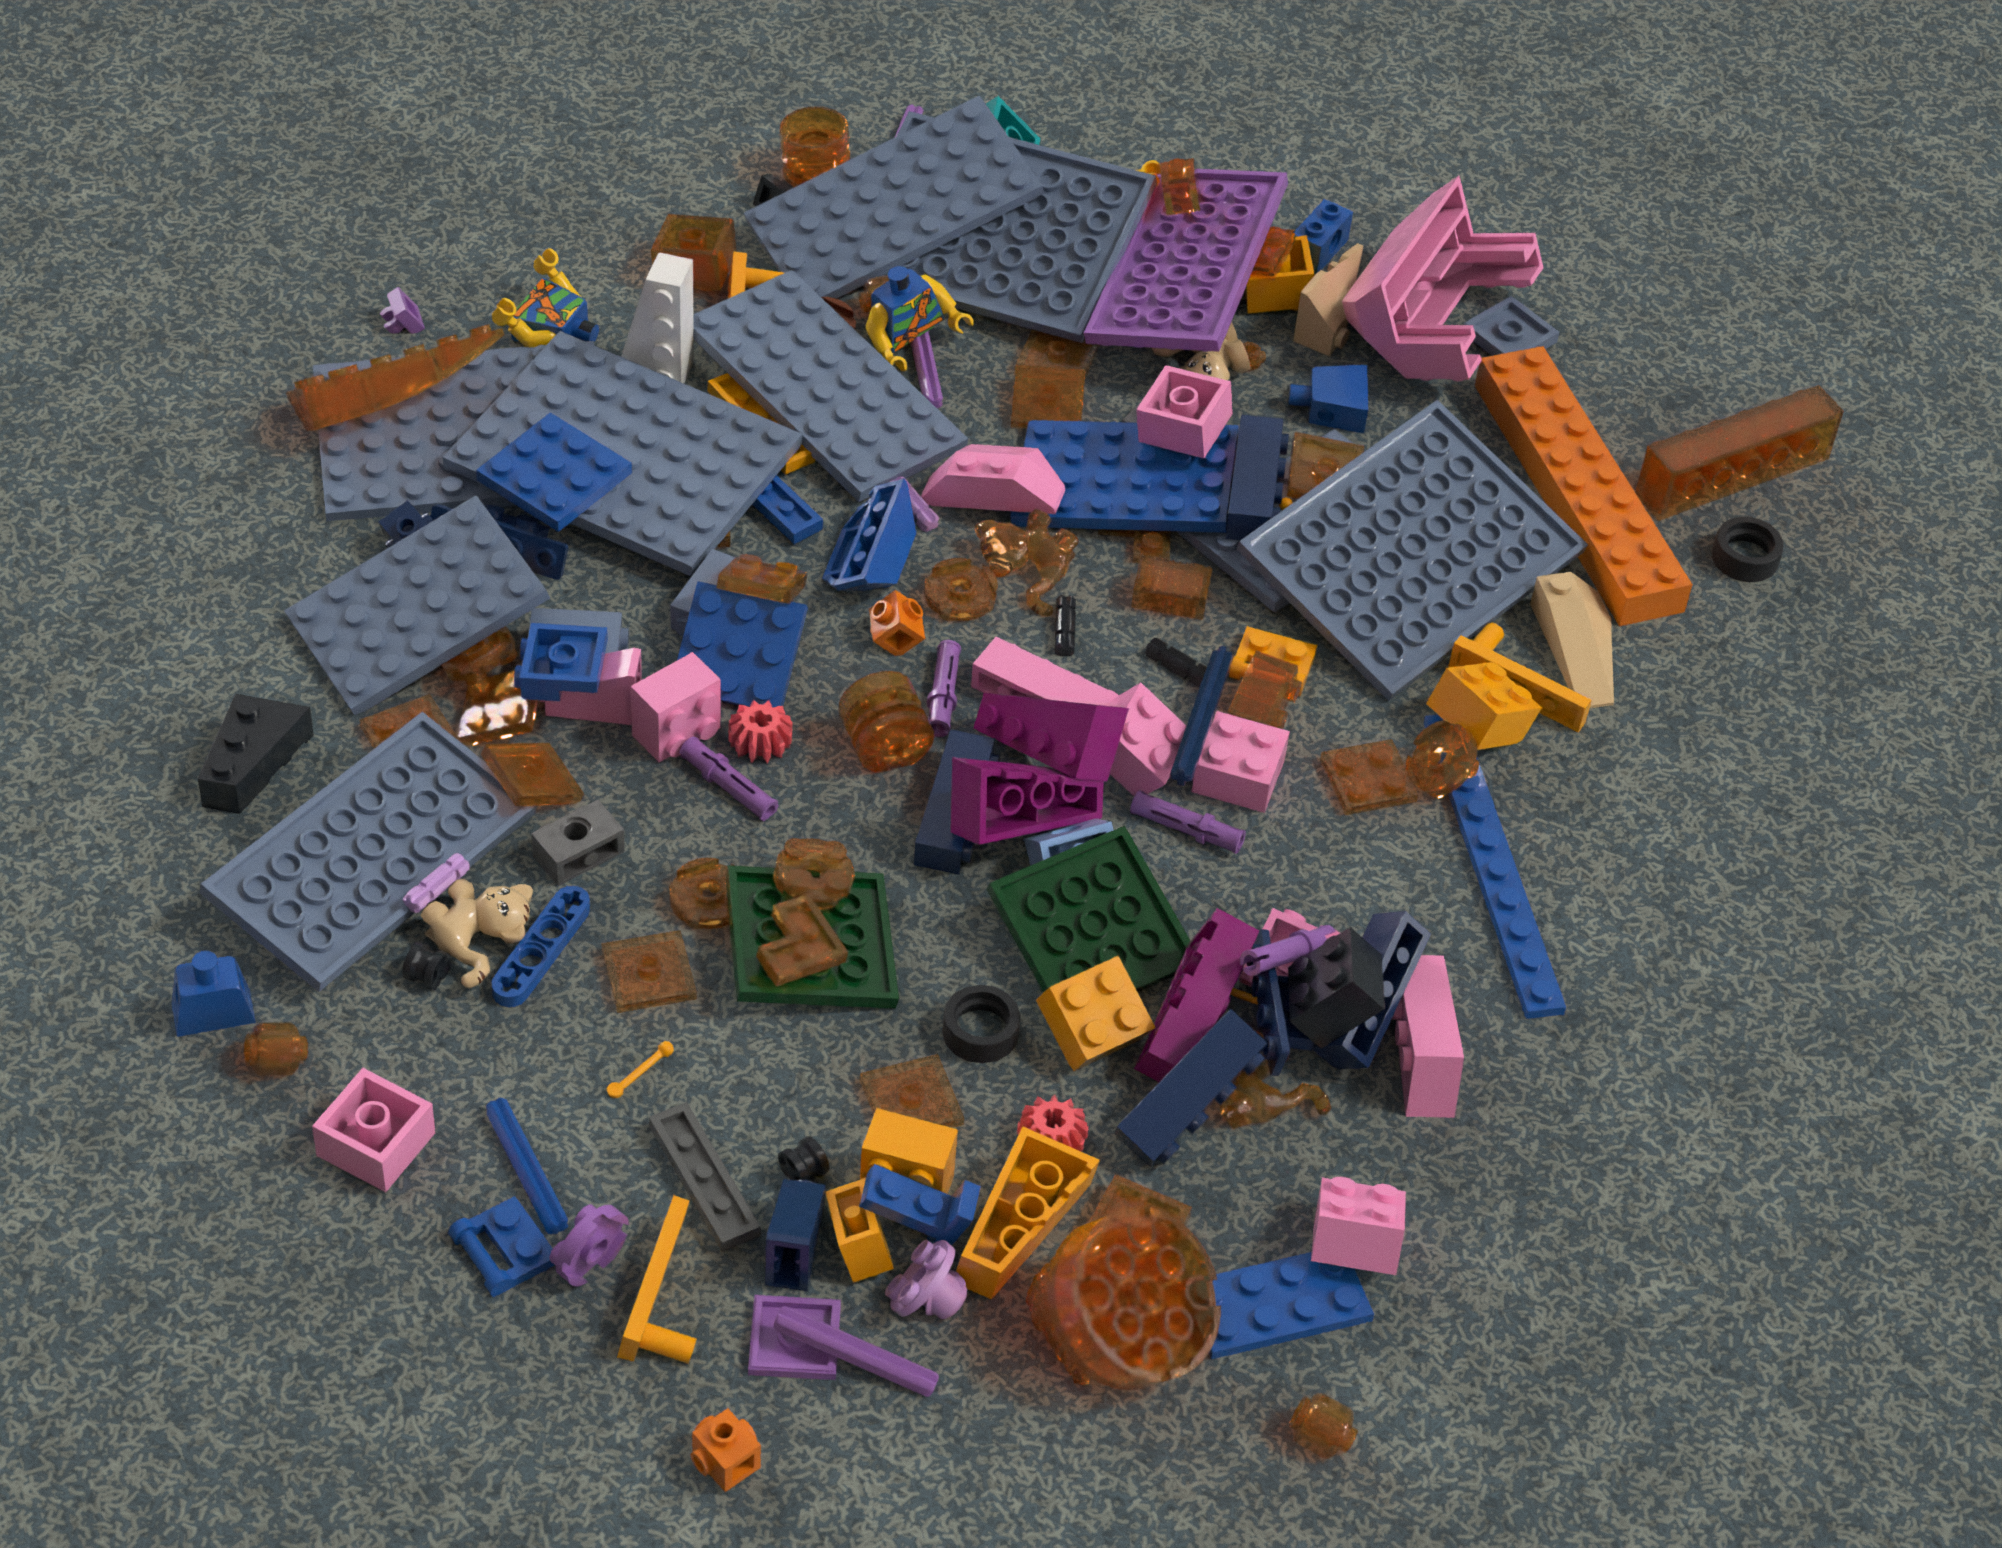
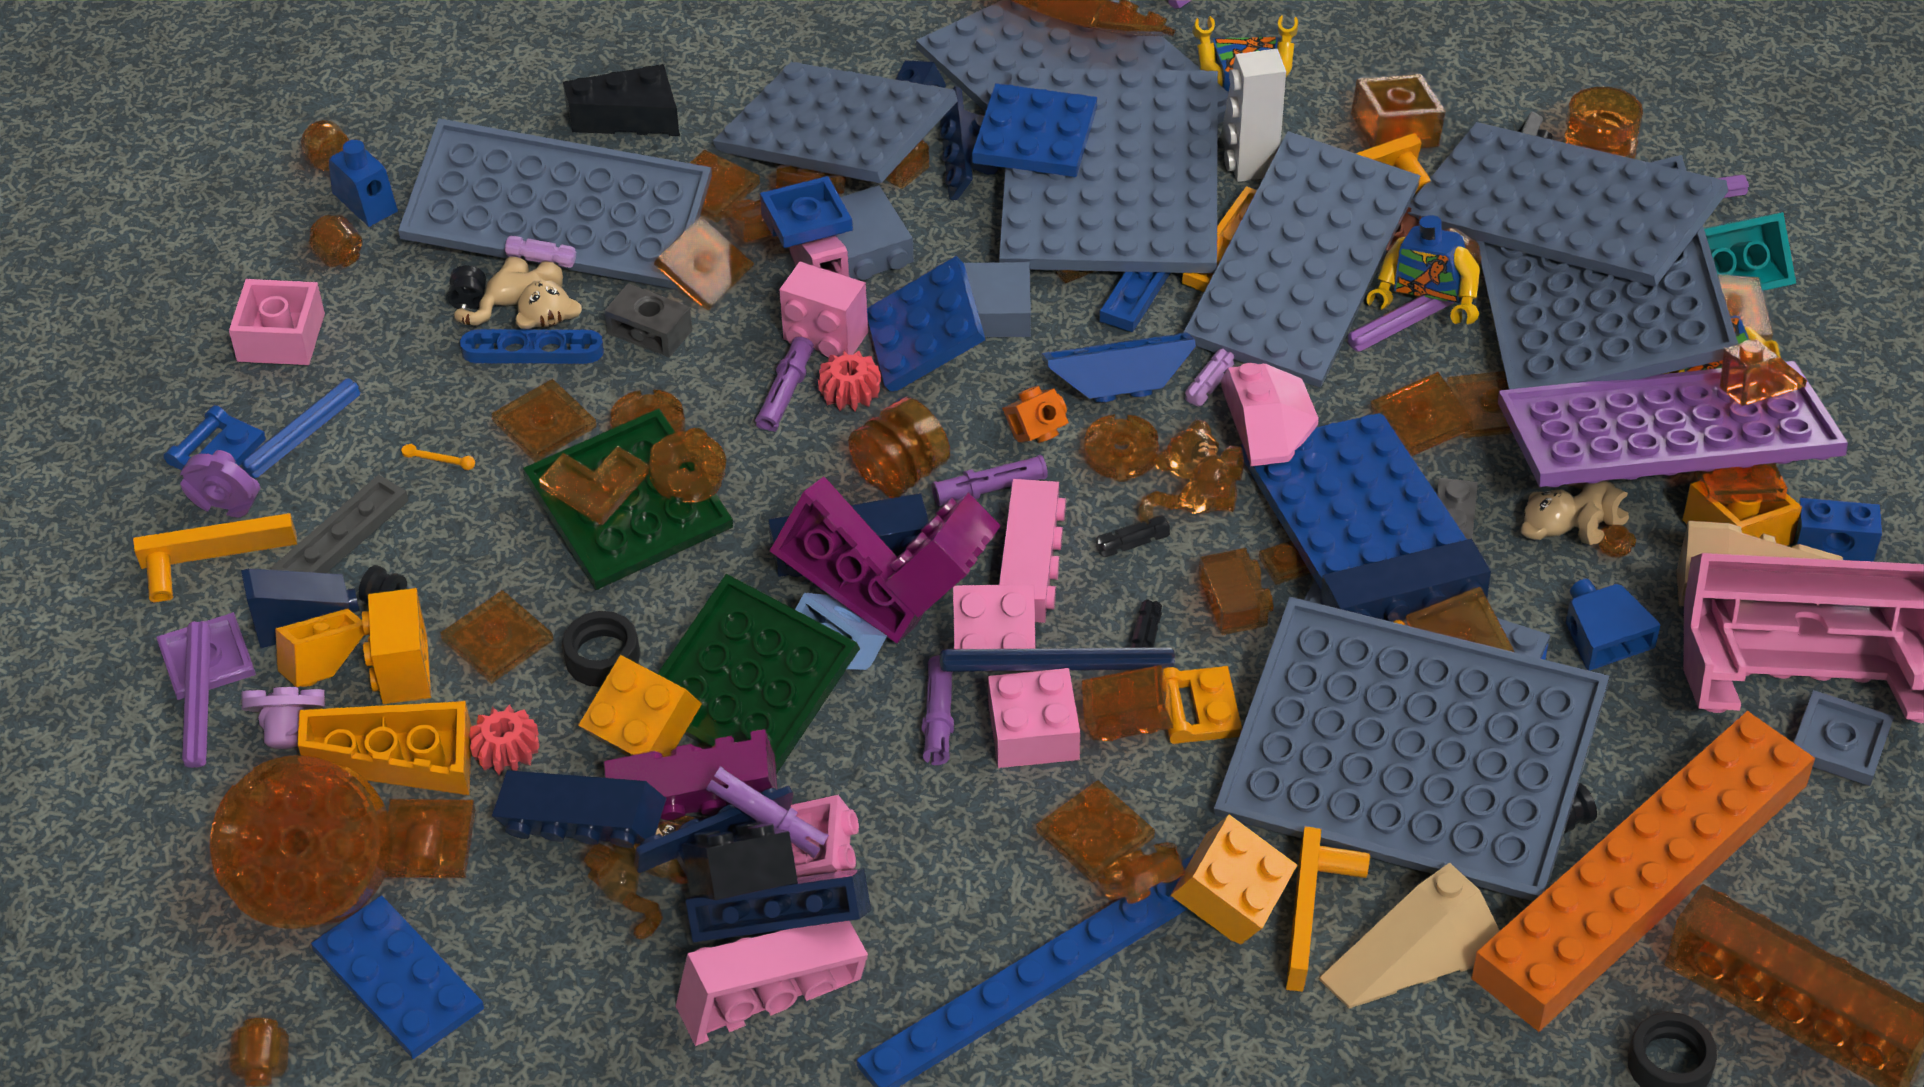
camera: 70 degrees right, 0 degrees up
orange brick [690,1408,761,1492] -> none
clear orange plate [716,554,808,604] -> none
blue bracket [859,1164,981,1246] -> none
bright pink brick [1136,365,1233,458] -> none
bright pink brick [1311,1177,1406,1275] -> none
none -> clear orange head [301,120,350,171]

